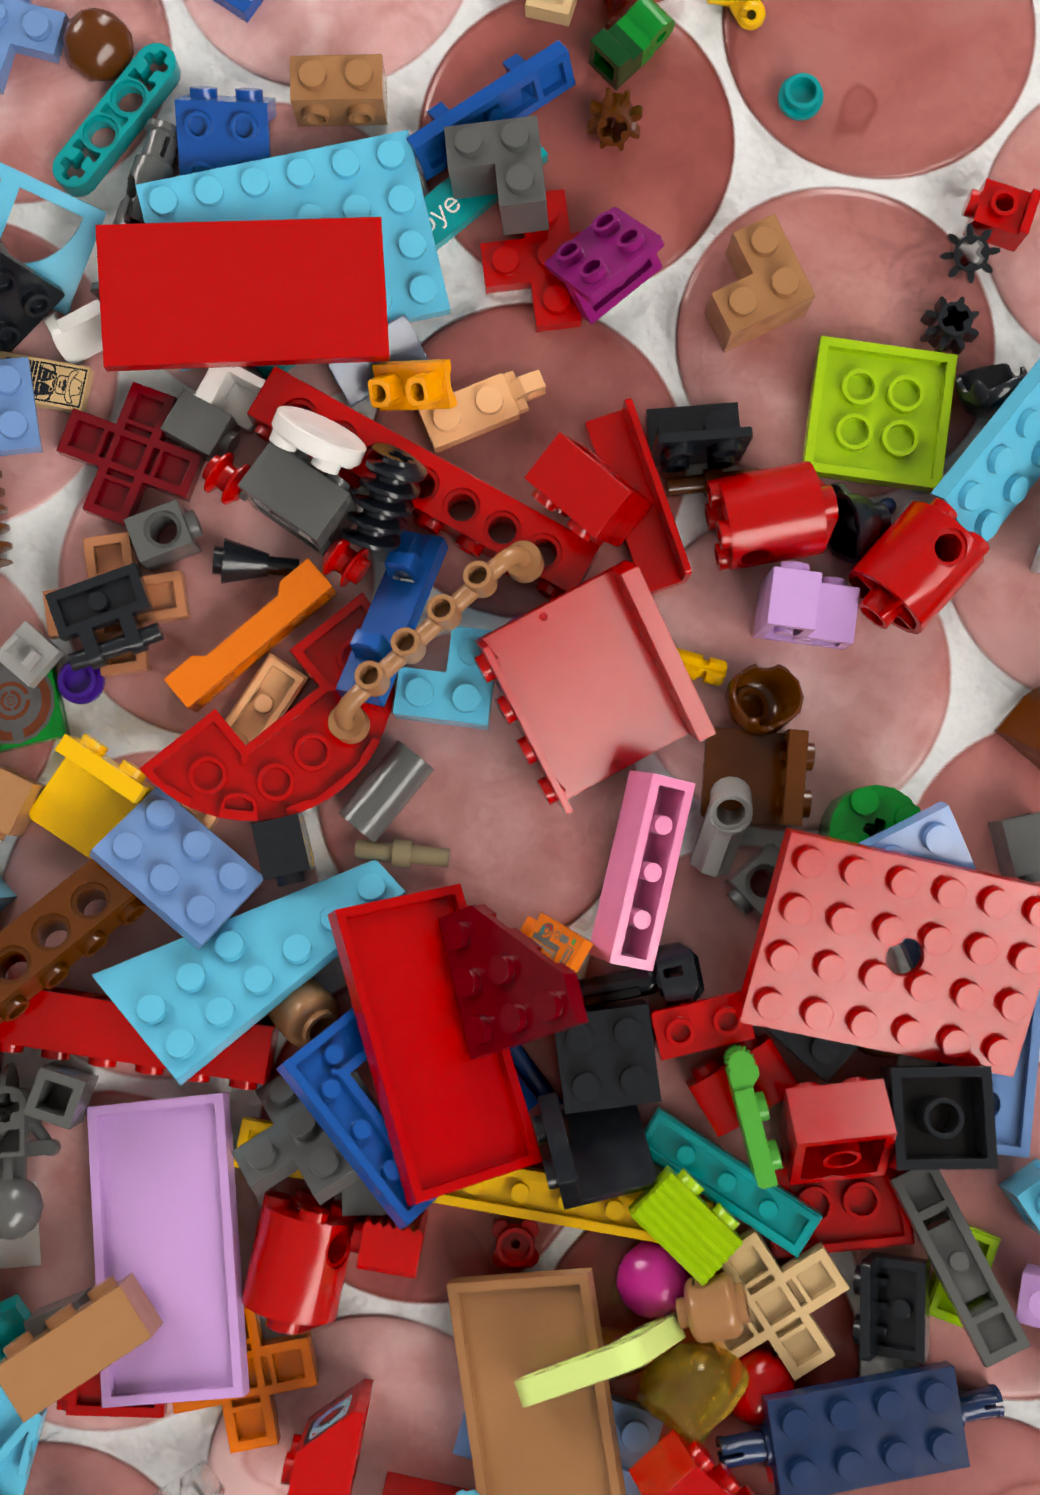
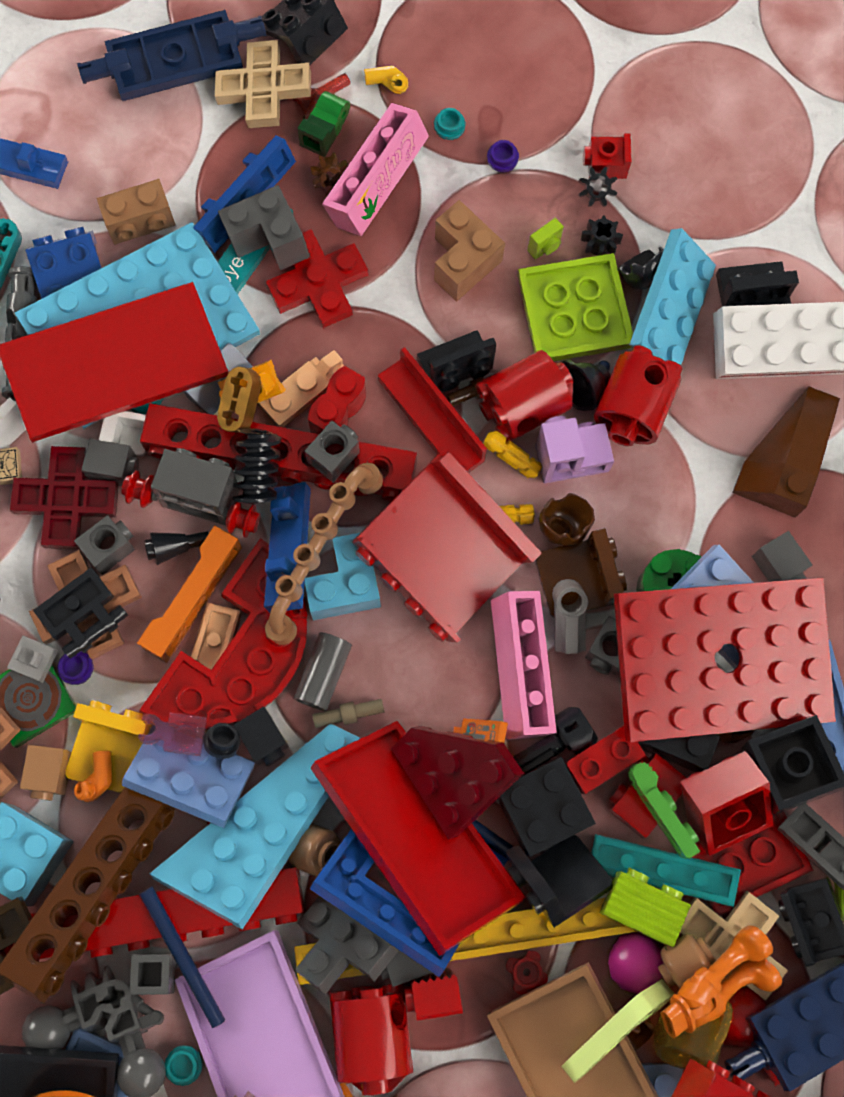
camera: 20 degrees left, 10 degrees down
white tile [269,406,367,475] -> none
red brick [524,432,654,547] -> none
magenta bracket [544,207,665,325] -> none
none -> orange arm [74,751,112,802]
none -> clear pink plate [138,712,207,757]
none -> dark blue bar [139,886,225,1028]
none -> teal plate [165,1045,203,1086]
none -> black plate [203,723,241,759]
none -> pearl gold beam [217,367,261,433]
none -> dark grey brick [305,421,360,483]
none -> red brick [308,366,366,434]
none -> bright pink brick [322,103,429,236]
none -> yellow axle [483,431,542,478]
none -> dark purple plate [487,140,519,172]
none -> lime plate [527,217,564,260]
none -> orange piece [660,925,782,1038]

